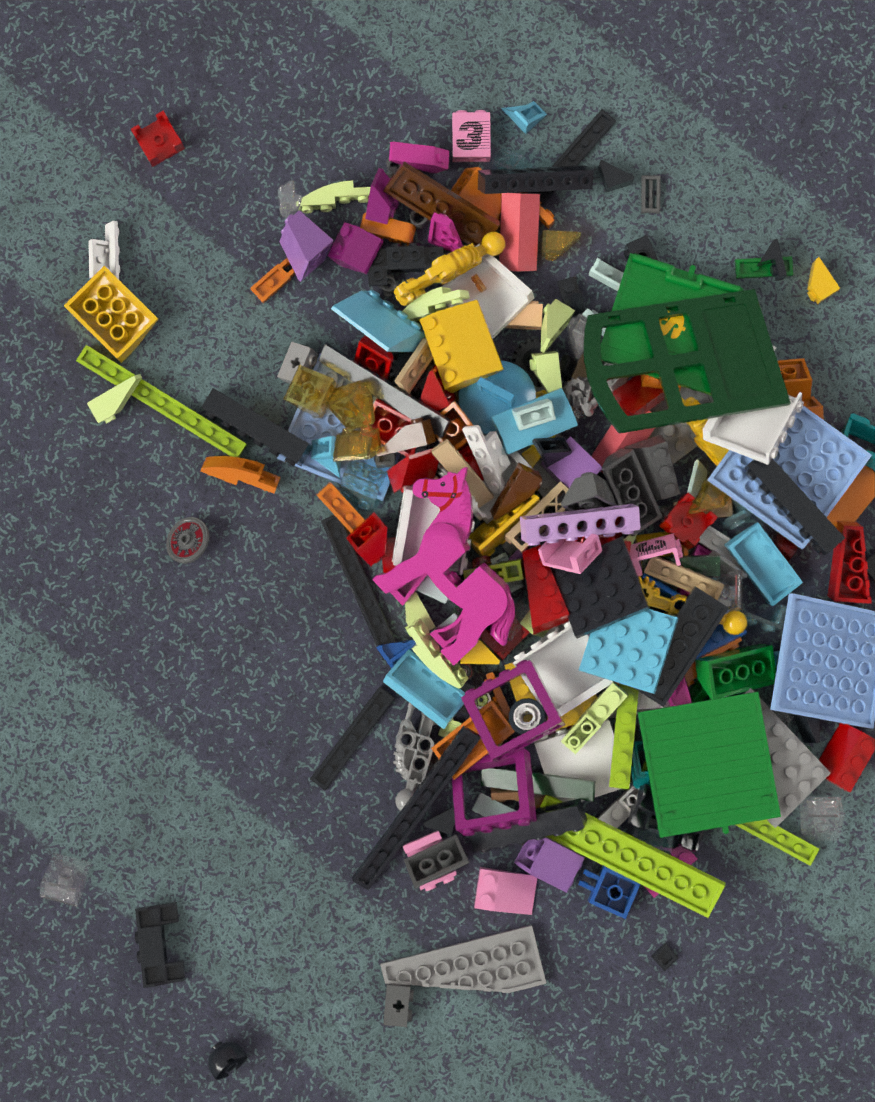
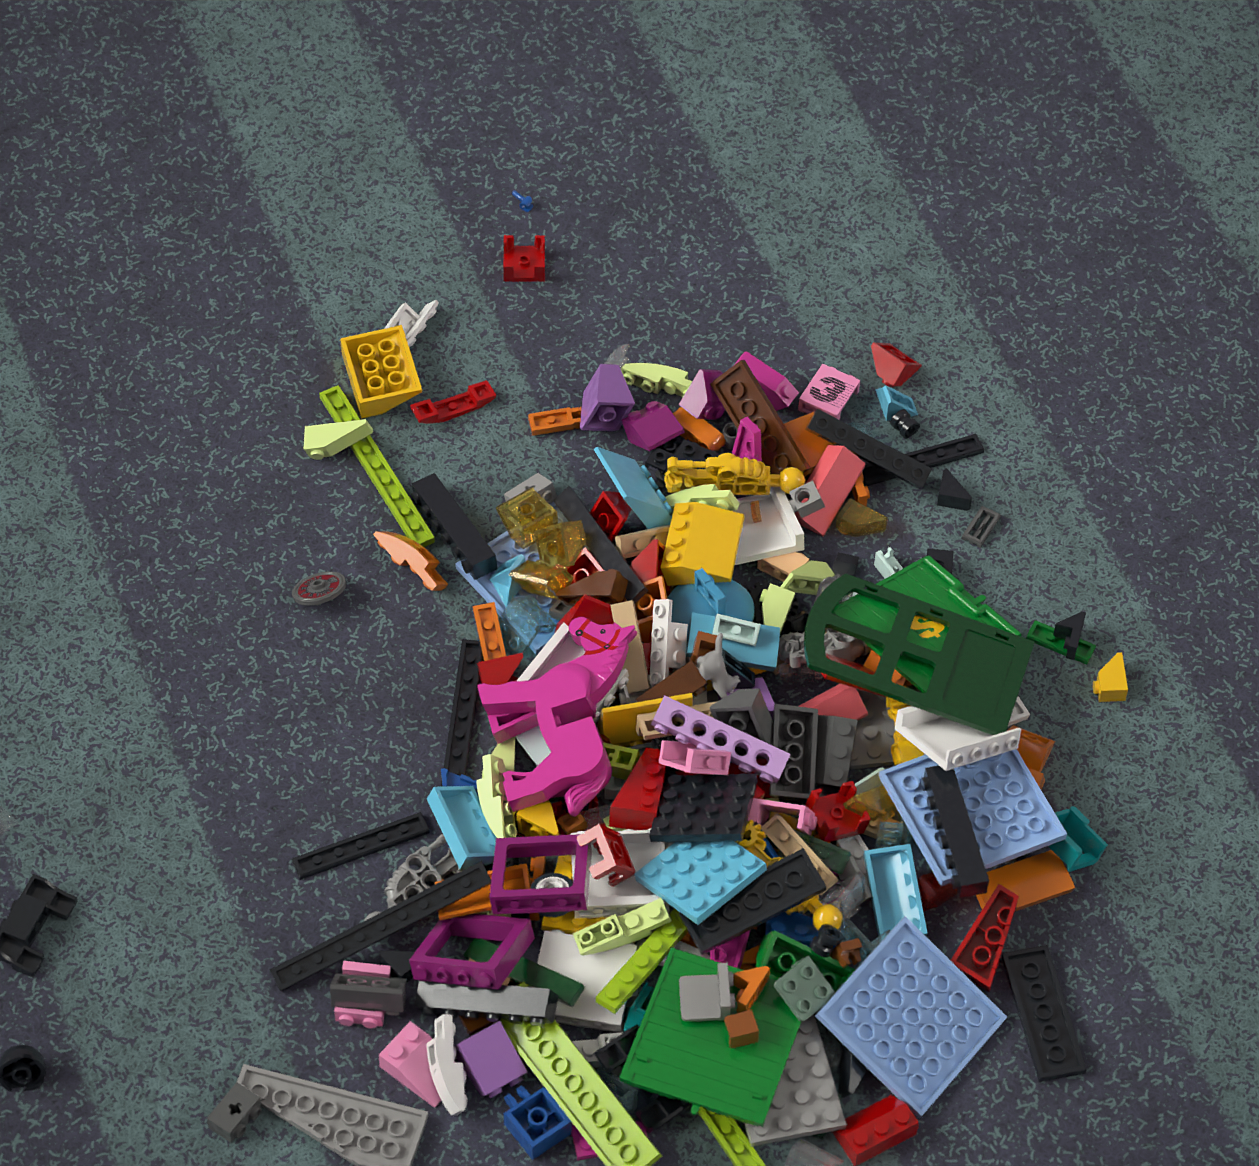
camera: 25 degrees right, 30 degrees down
none -> red slope [410,380,496,424]
none -> white slope [426,1014,467,1116]
none -> blue hand [512,190,533,212]
none -> dark orange tile [556,813,589,835]
none -> red panel [576,824,636,887]
none -> light grey bracket [679,963,735,1022]
none -> dark orange panel [690,631,717,665]
none -> light grey animal [697,633,740,699]
none -> dark orange panel [724,1010,759,1048]
none -> orange slope [733,966,770,1013]
none -> sand green bracket [774,956,835,1021]
none -> light grey brick [789,480,825,518]
none -> black wheel [809,924,842,958]
none -> dark orange tile [830,938,862,968]
none -> slope [871,342,922,388]
none -> black wheel [890,409,920,439]

